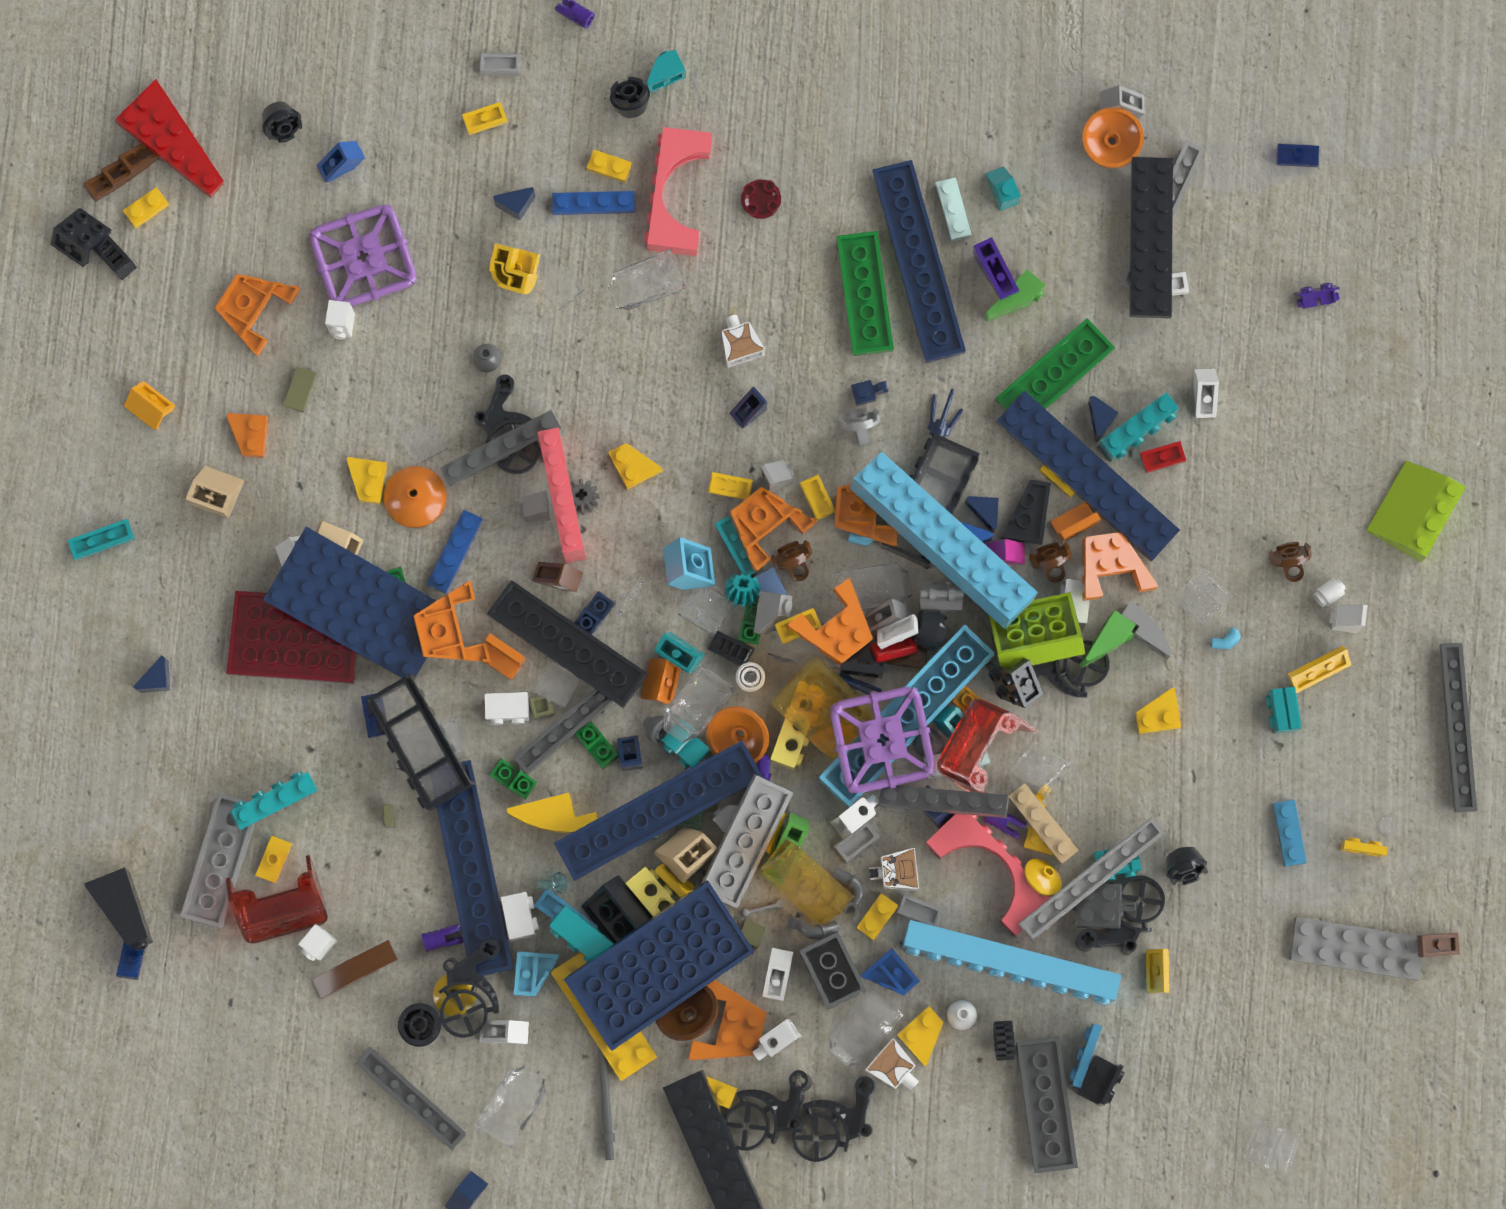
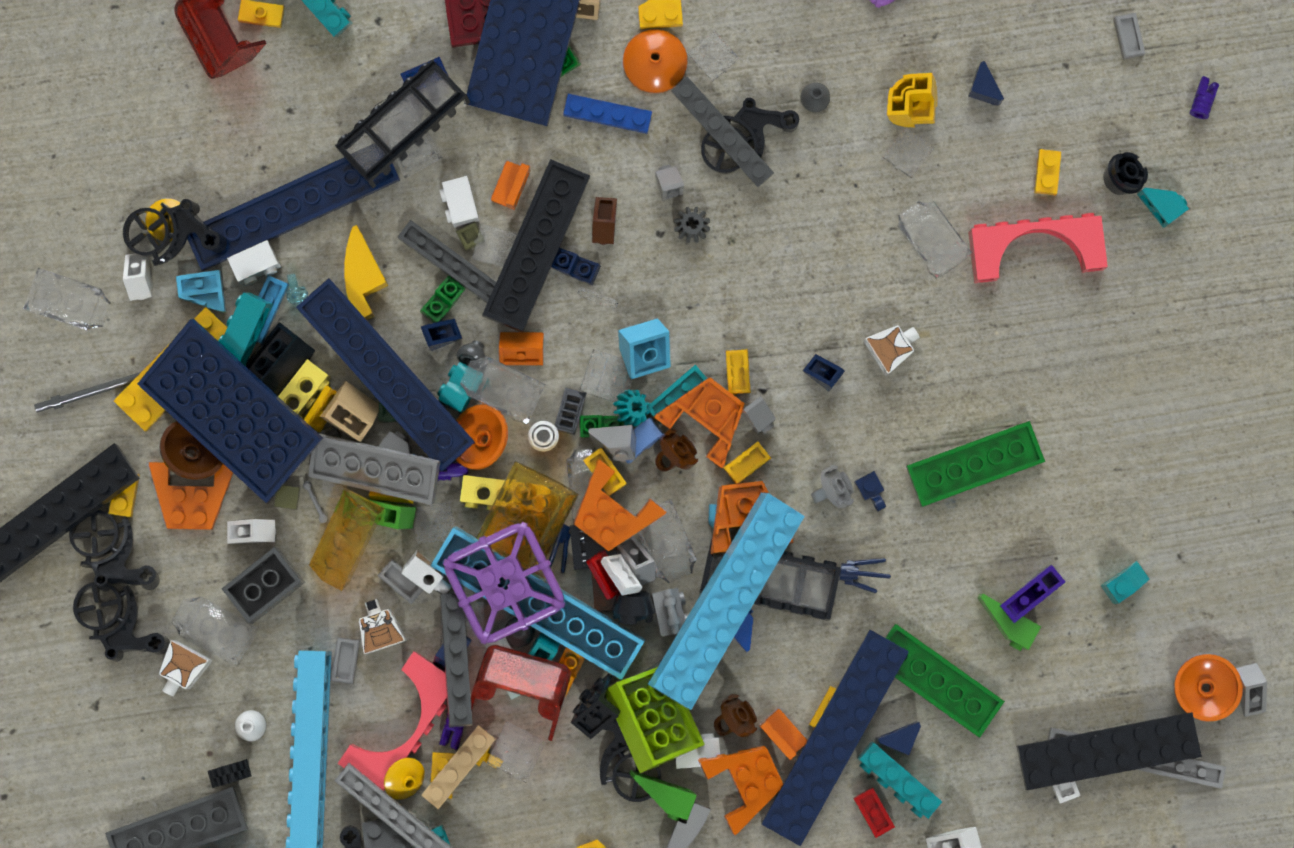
camera: 75 degrees right, 5 degrees up
white brick [298,924,337,961] -> none
reddish brown slope [313,940,398,999] -> none
dark grey plate [355,1047,467,1150] -> none
olive tile [382,804,395,829] -> none
black cone [398,1003,441,1047] -> none
orange wing [413,581,490,662] -> none
dark purple hinge [422,924,464,952] -> none
yellow plate [462,102,508,135] -> none
green slope [489,758,537,800] -> none
coral arch [538,428,586,563] -> none
blue plate [552,191,635,215] -> none
yellow wing [608,443,663,490] -> none
teal brick [654,631,705,674] -> none
dark red dish [741,179,781,219] -> none
white torso [752,1019,802,1061] -> none
dark grey piece [788,911,840,941] -> none
dark grey piece [831,868,864,917] -> none
yellow plate [856,893,899,941] -> none
blue wing [860,948,920,996] -> none
dark blue plate [872,160,966,363] -> none
yellow wing [897,1006,943,1067] -> none
light aqua plate [935,177,972,242] -> none
dark blue slope [964,496,999,534] -> none
dark pink slope [985,539,1025,565] -> none
black wing [1001,480,1051,545] -> none

